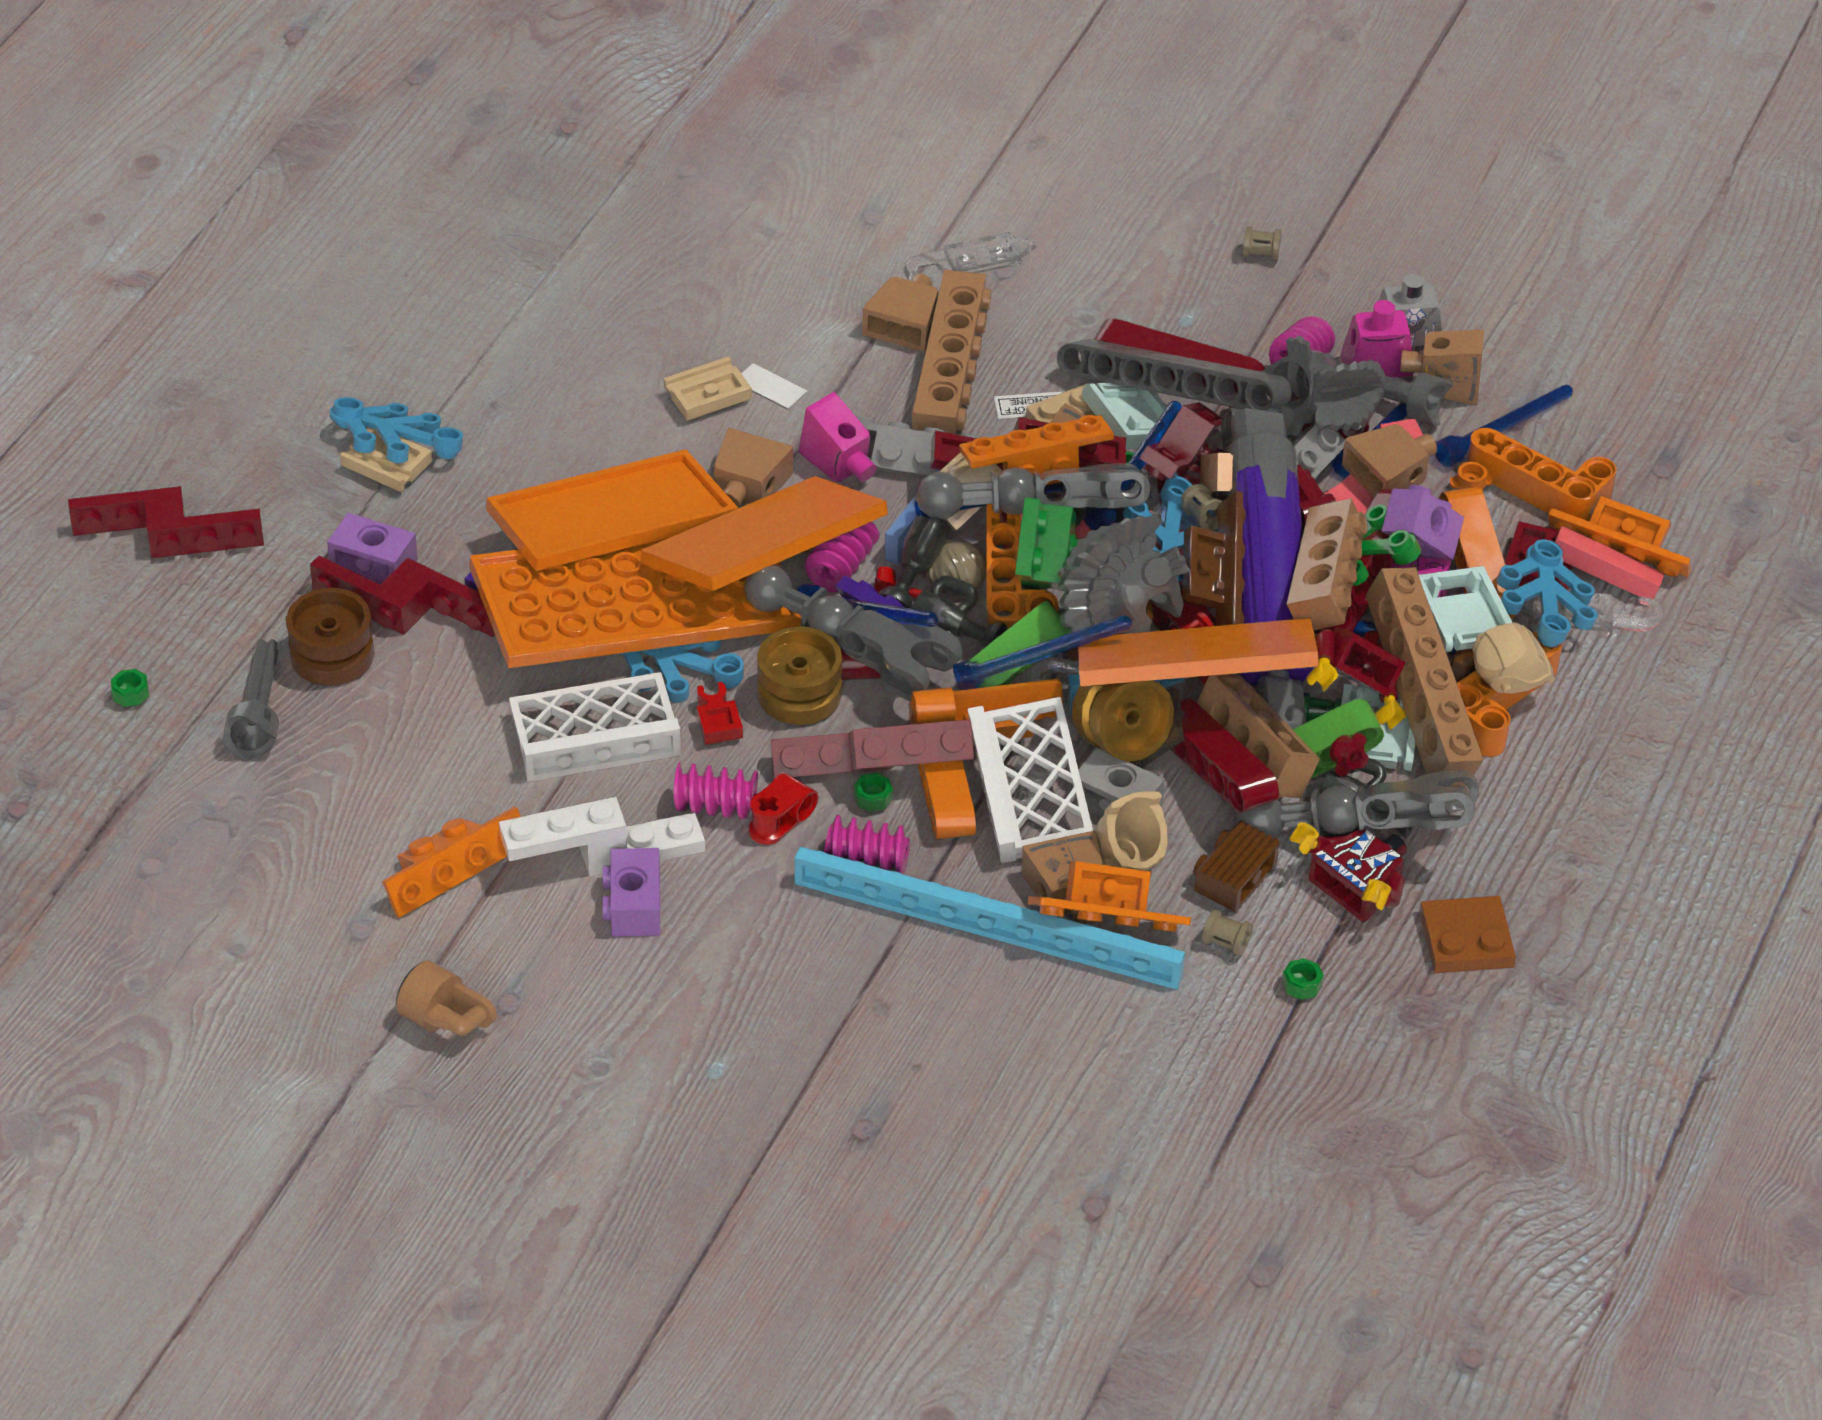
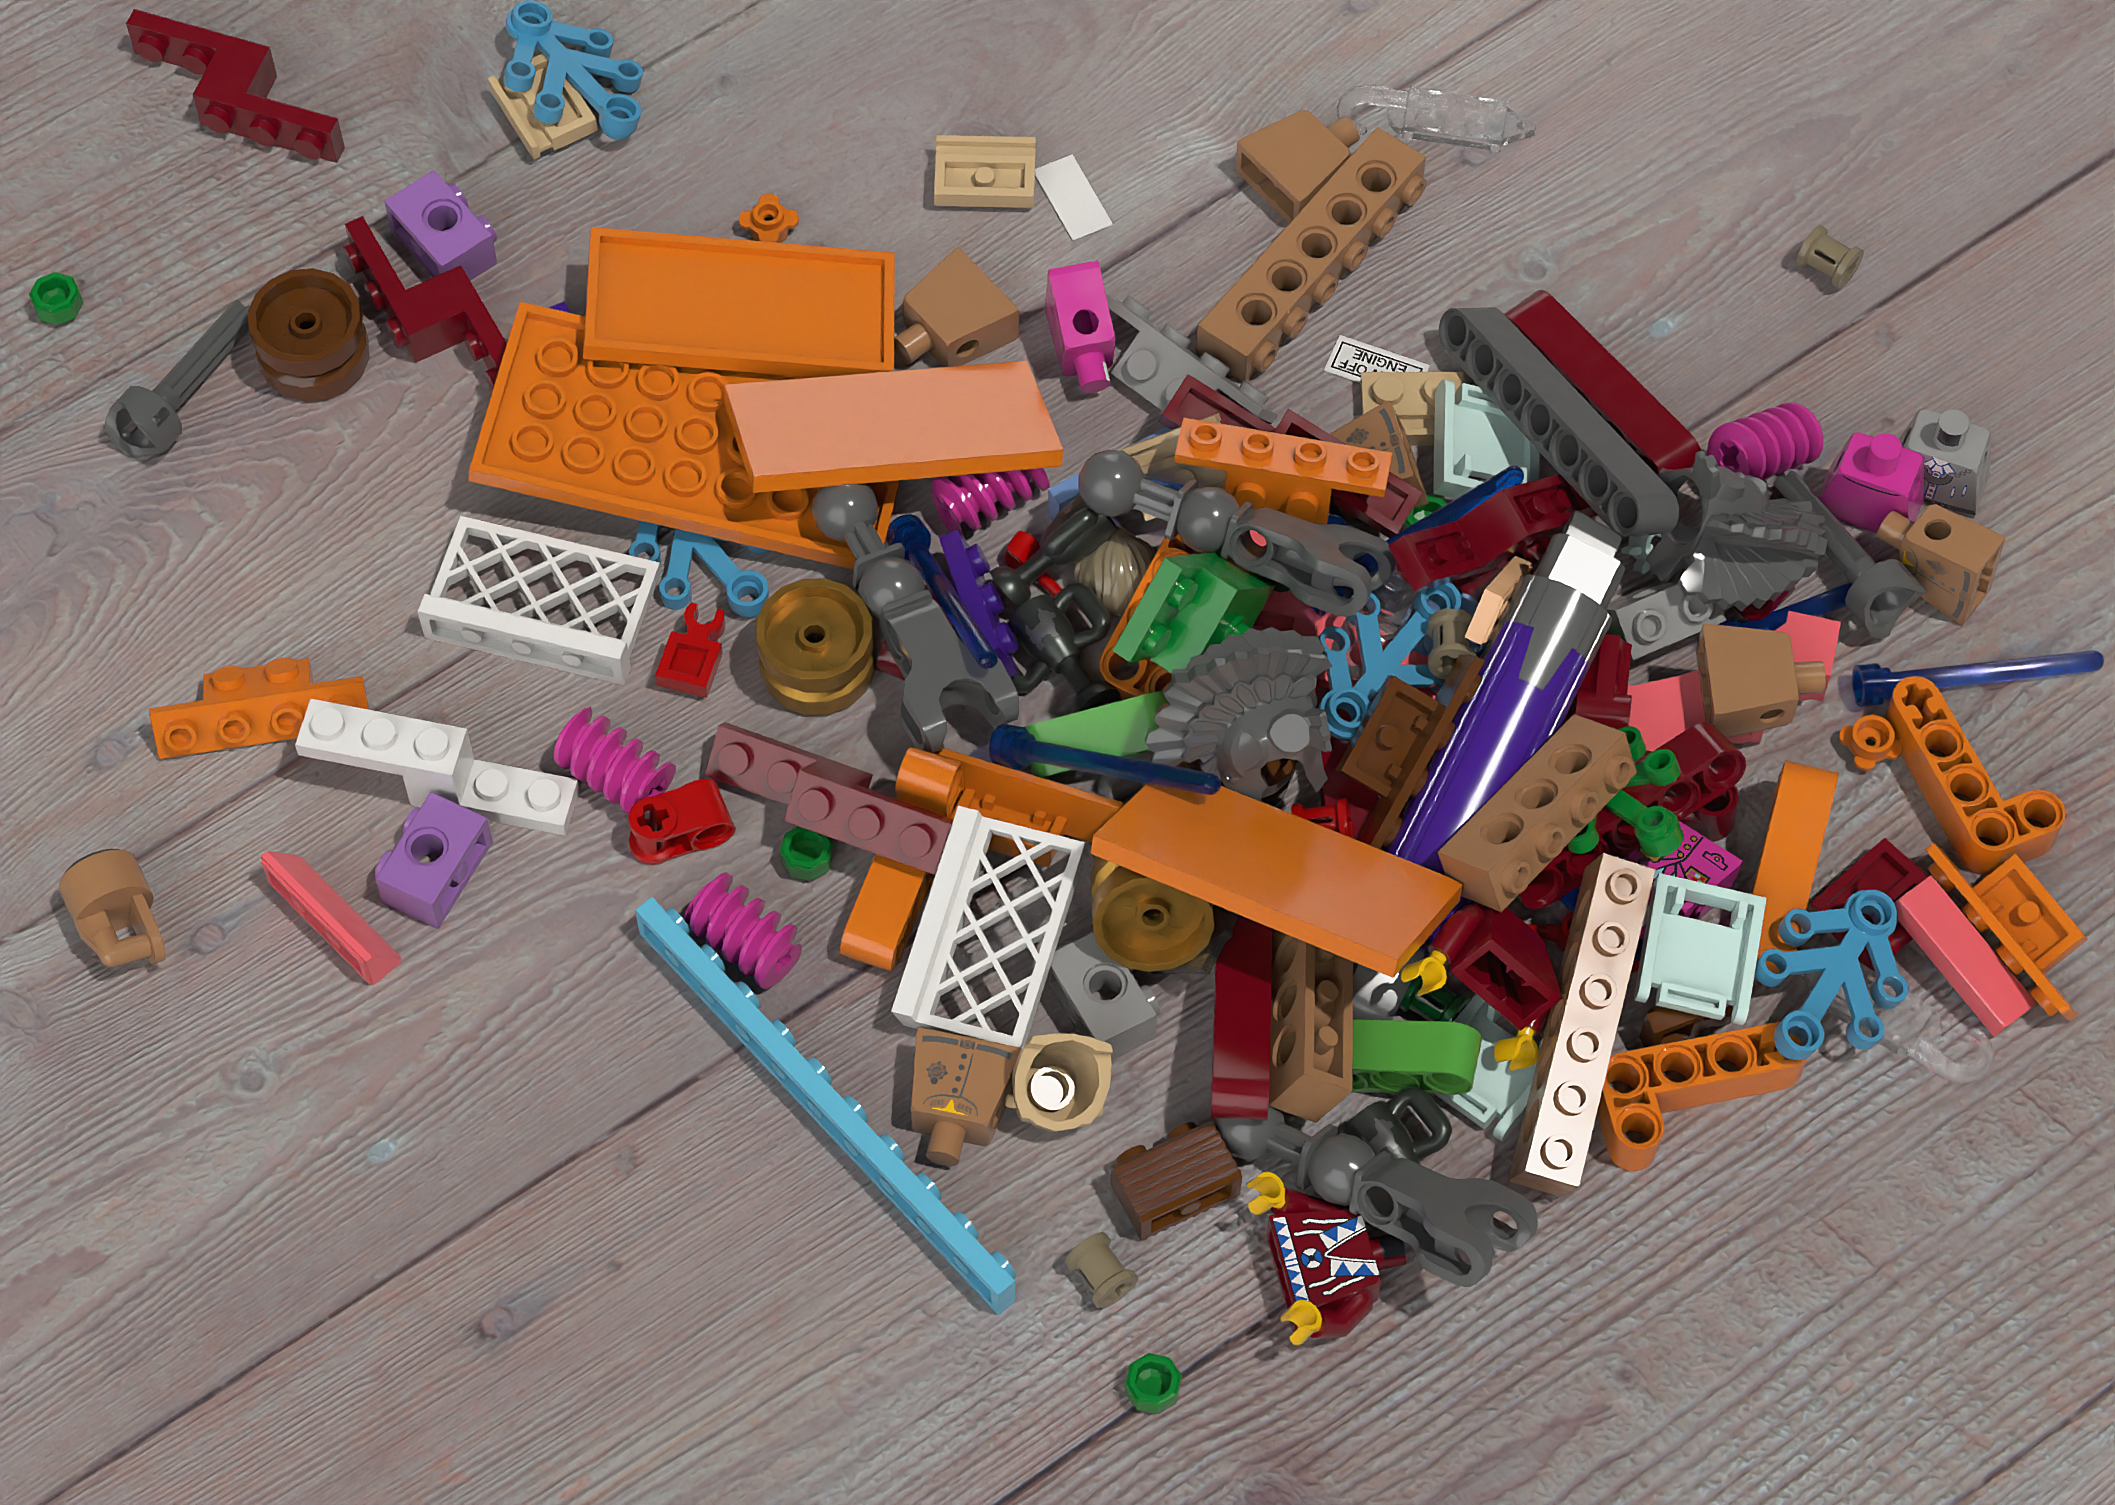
camera: 30 degrees right, 15 degrees up
orange bracket [1028,861,1191,932] -> none
dark red plate [1329,733,1369,777] -> none
medium lavender brick [1382,485,1464,560] -> none
dark orange plate [1419,896,1516,973] -> none
tan helmet [1472,623,1555,694] -> none
none -> coral slope [261,851,402,986]
none -> orange plate [739,194,799,243]

